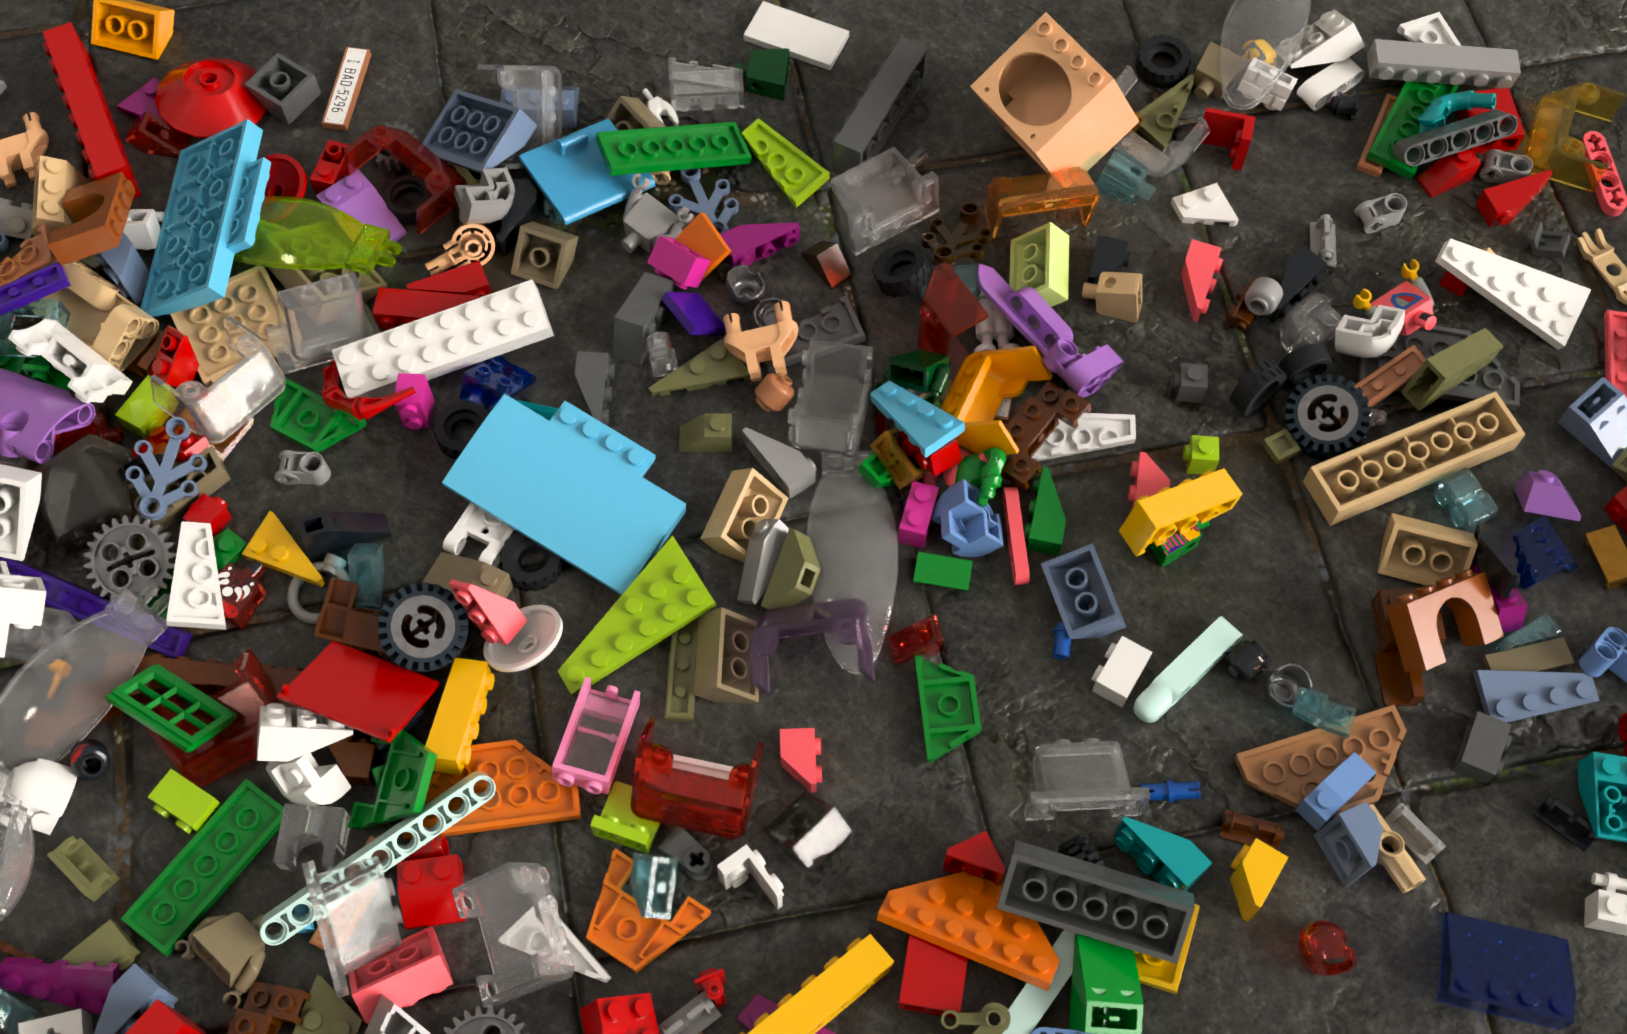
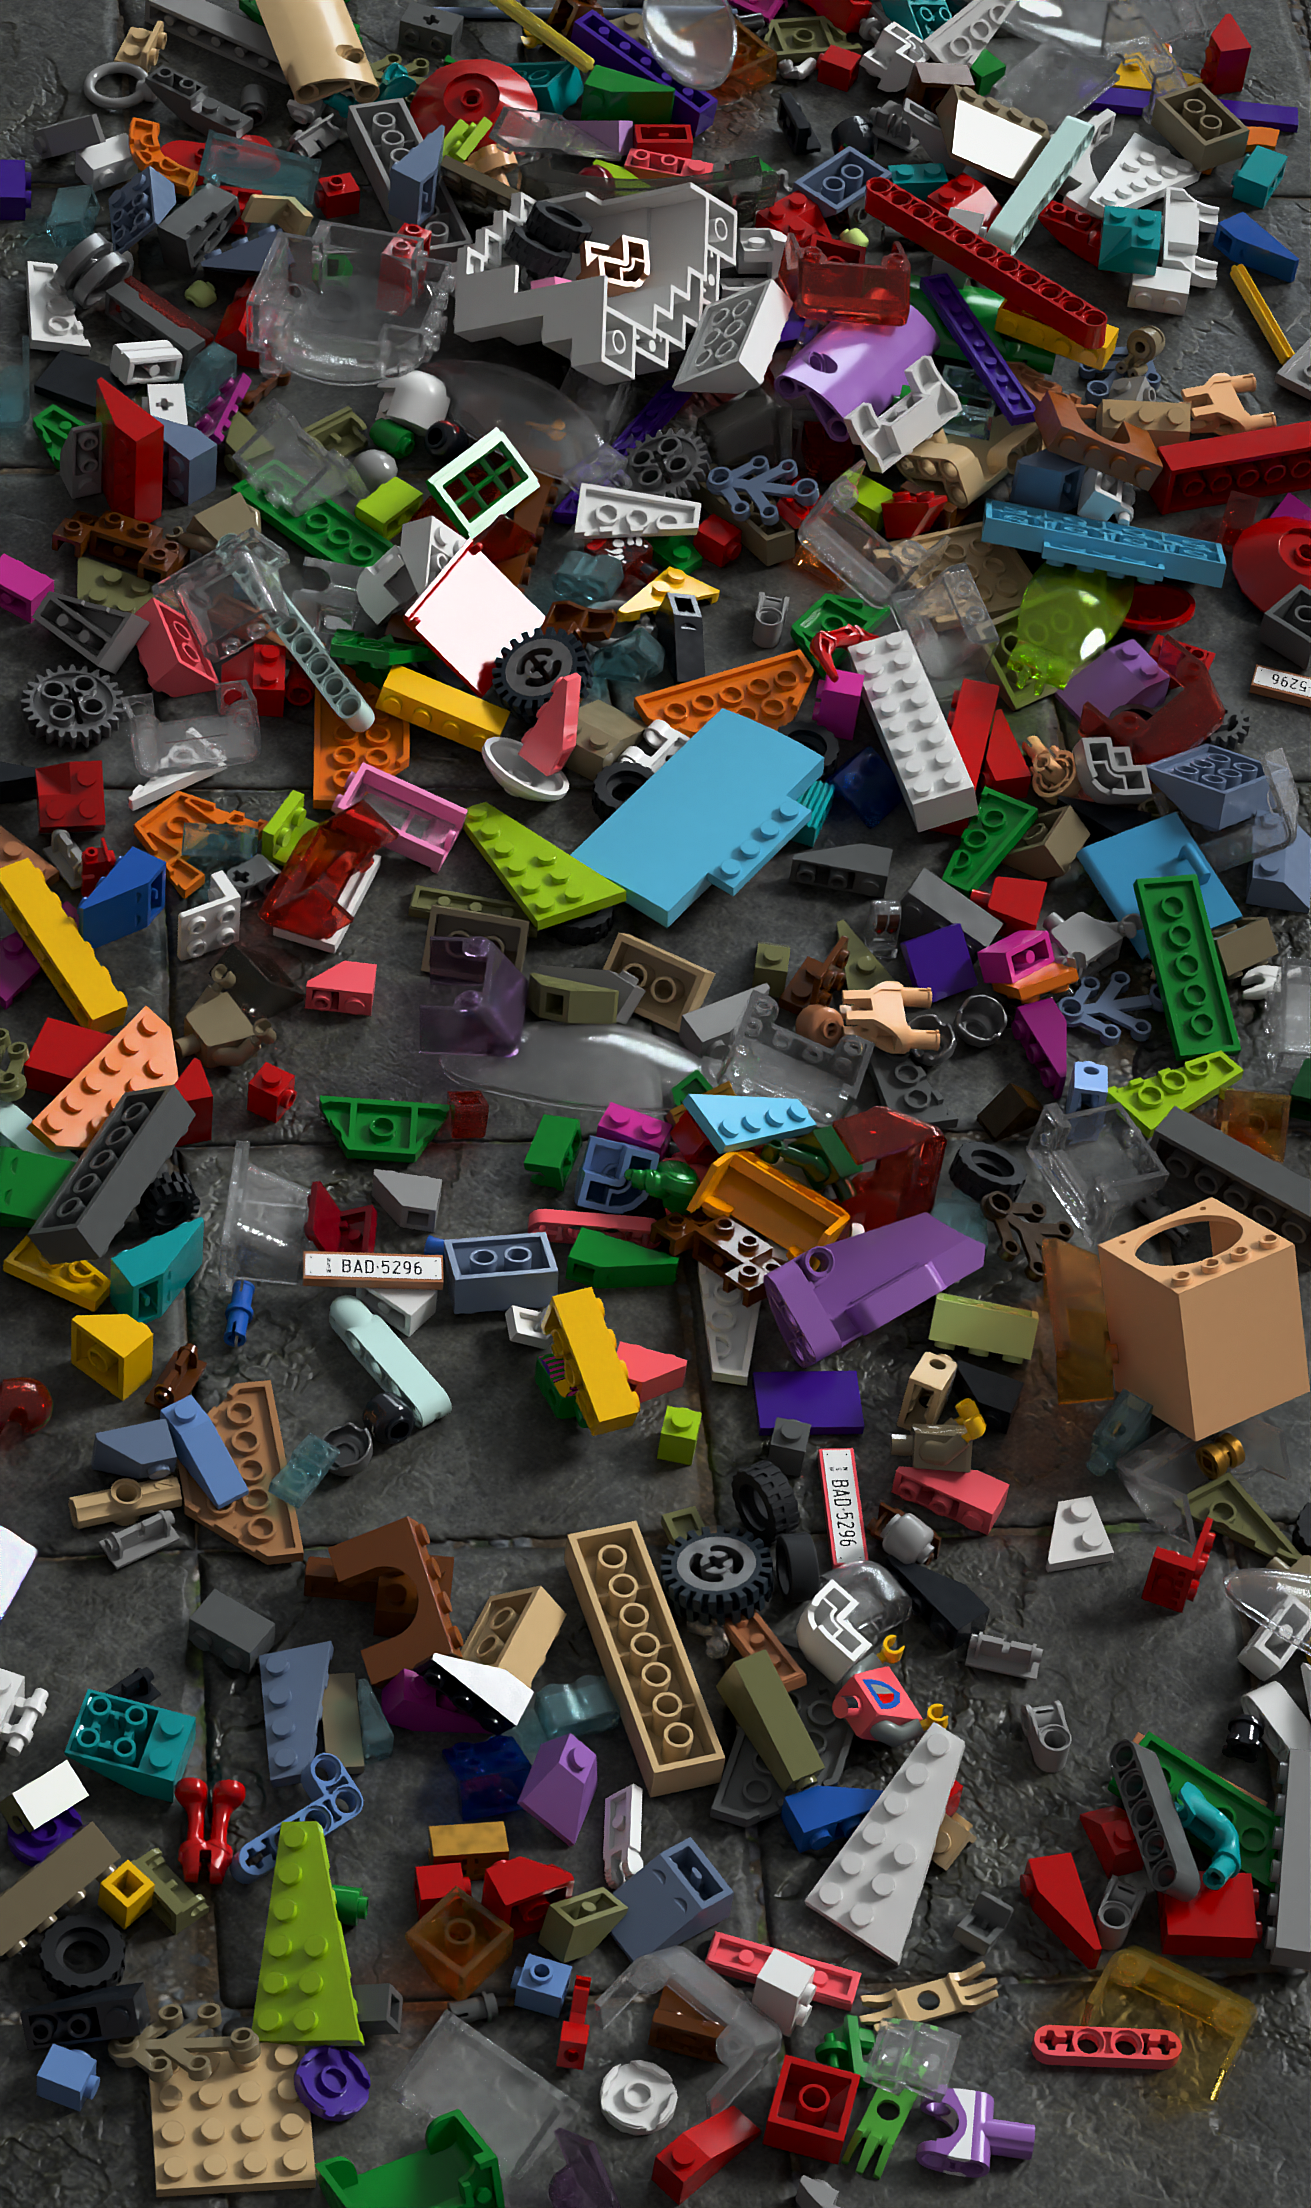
camera: 90 degrees right, 15 degrees down
none -> blue slope [77,846,166,949]
none -> dark tan torso [173,964,276,1068]
none -> clear windscreen [232,398,370,517]
none -> red brick [247,1062,297,1123]
none -> tile [303,1251,443,1290]
none -> dark red bracket [304,1181,378,1253]
none -> light grey hair [350,449,398,493]
none -> green brick [369,418,415,459]
none -> light grey slope [372,1169,442,1232]
none -> white bracket [505,1304,553,1349]
none -> clear light blue brick [551,551,624,602]
none -> white hinge [603,1783,643,1890]
none -> orange plate [633,649,814,738]
none -> dark purple tile [752,1371,864,1436]
none -> reddish brown bracket [778,935,850,1015]
none -> blue slope [780,1785,884,1853]
none -> white tile [817,1448,869,1572]
none -> dark tan torso [890,1398,986,1473]
none -> green wing [941,786,1039,899]
none -> red torso [970,876,1047,938]
none -> light blue torso [1064,1061,1108,1141]
none -> clear orange slope [1216,1087,1291,1162]

